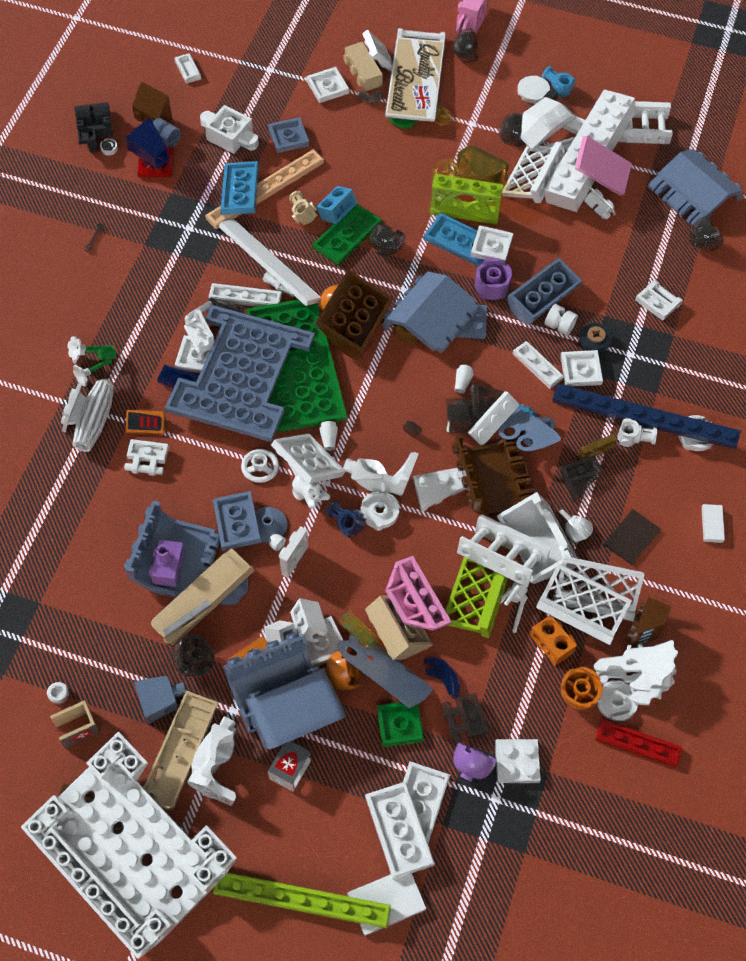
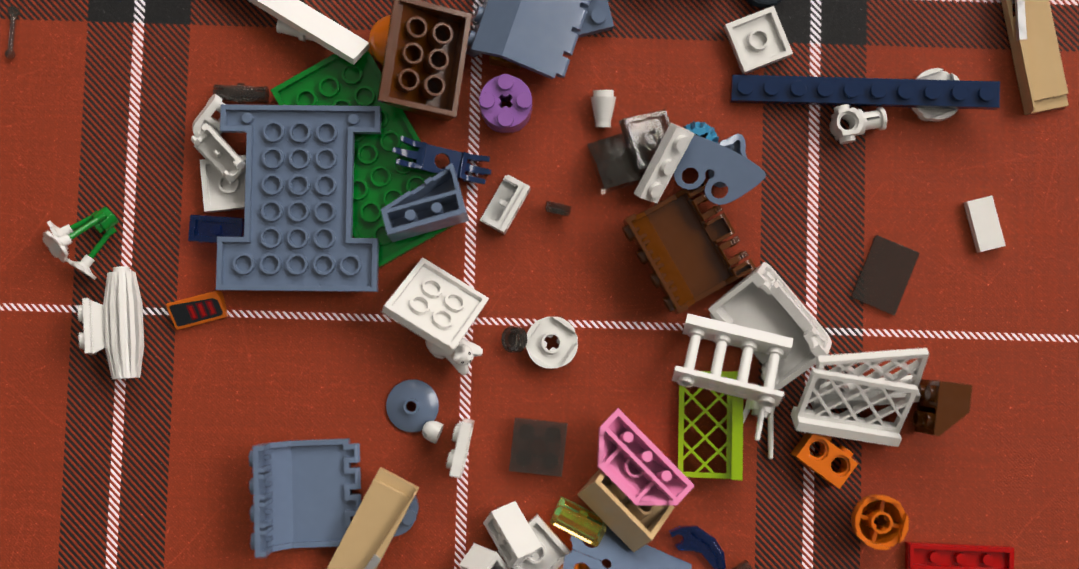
camera: 20 degrees left, 25 degrees up
white plate [124,439,169,476] -> none
medium lavender brick [149,540,185,587] -> none
white tile [209,283,282,307] -> none
sand blue plate [213,491,261,551] -> none
white piece [241,449,279,483] -> none
white cone [319,421,338,451] -> none
dark blue connector [326,501,366,538] -> none
white hips [343,452,419,496] -> none
white wing [413,468,466,513] -> none
white tile [513,341,564,389] -> none
clear smoke wing [559,455,602,502] -> none
white piece [560,509,593,543] -> none
pearl gold tile [578,434,617,463] -> none
white animal [594,640,678,705] -> none
white tile [597,680,638,722] -> none
none -> sand blue wedge [381,163,469,242]
none -> dark blue piece [392,136,492,184]
none -> medium lavender brick [479,74,532,133]
none -> white hinge [480,175,530,235]
none -> clear smoke tile [502,326,527,353]
none -> clear smoke plate [509,417,568,477]

